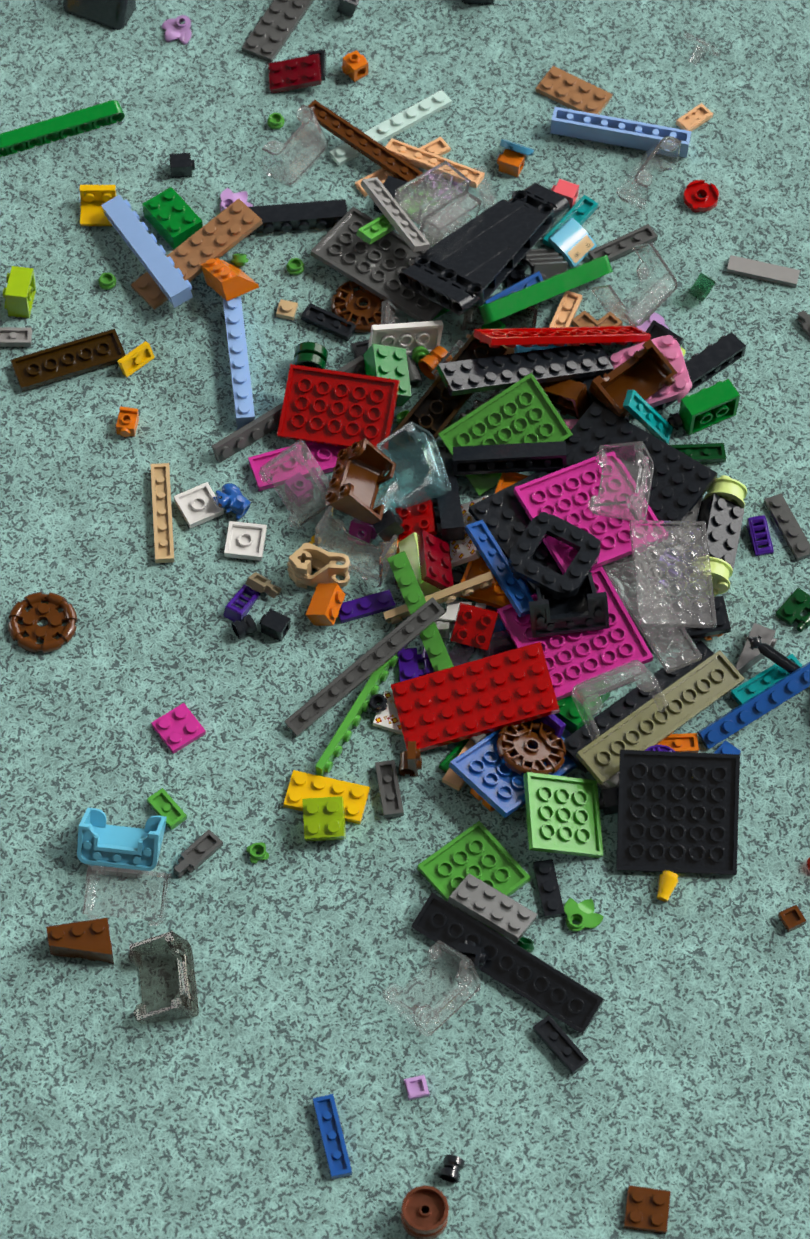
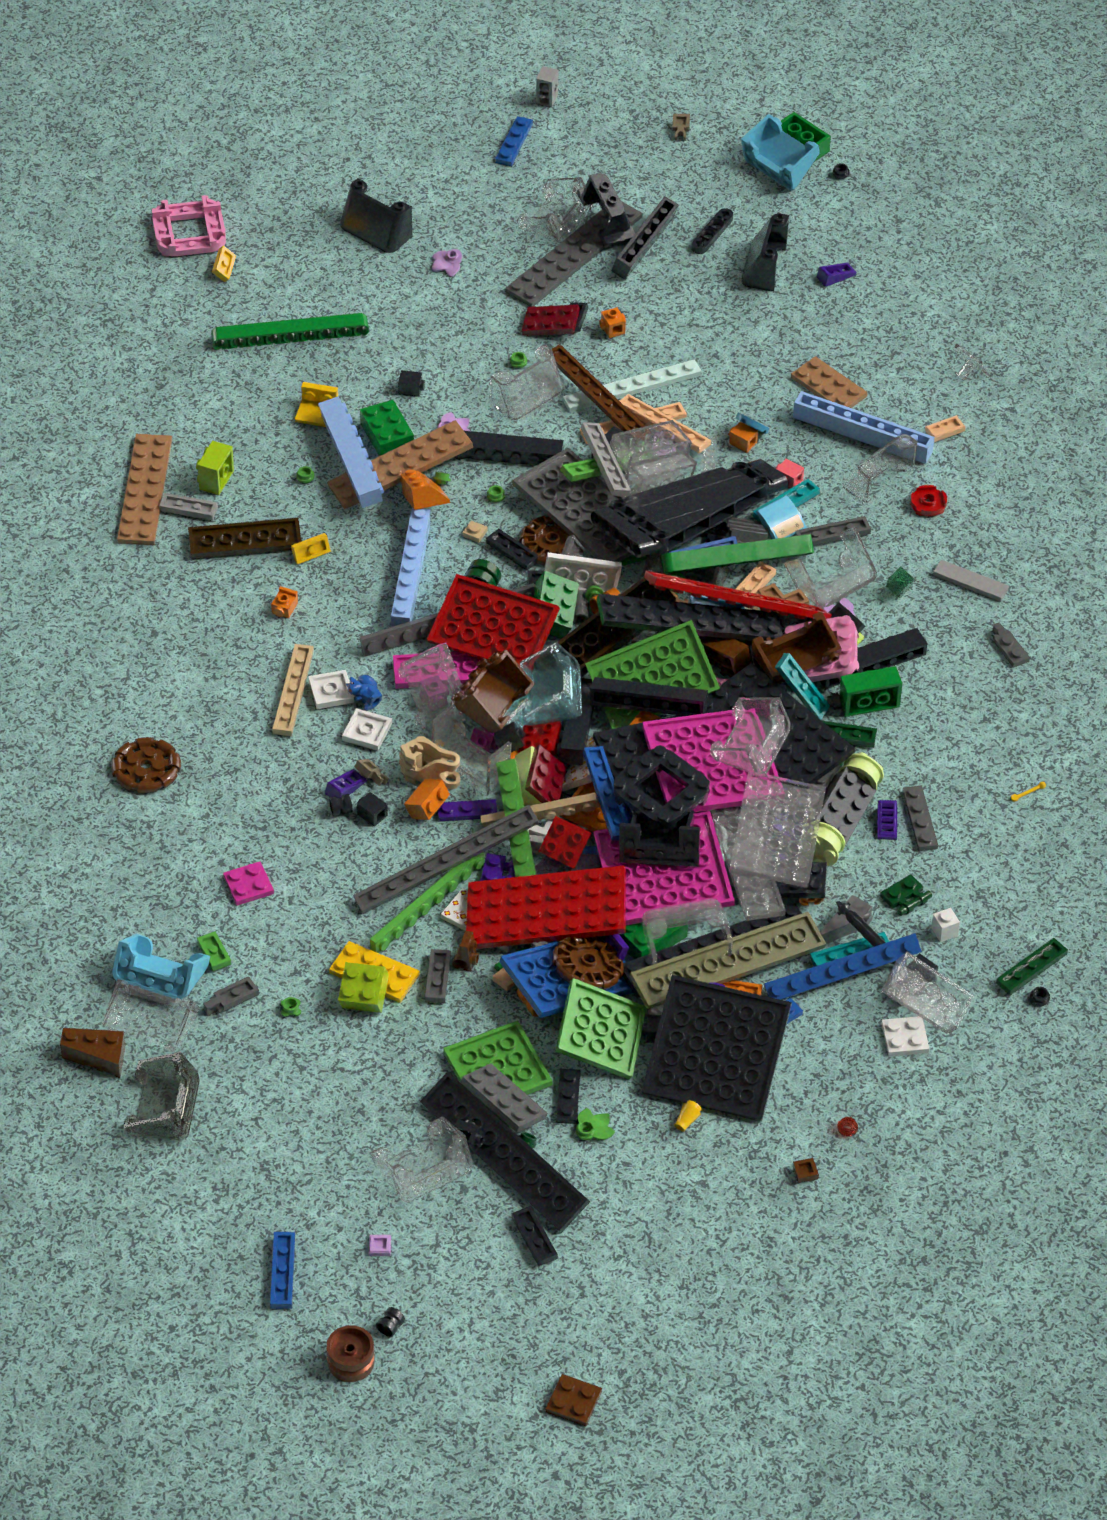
camera: 15 degrees right, 10 degrees down
black plate [369,694,388,713] -> none

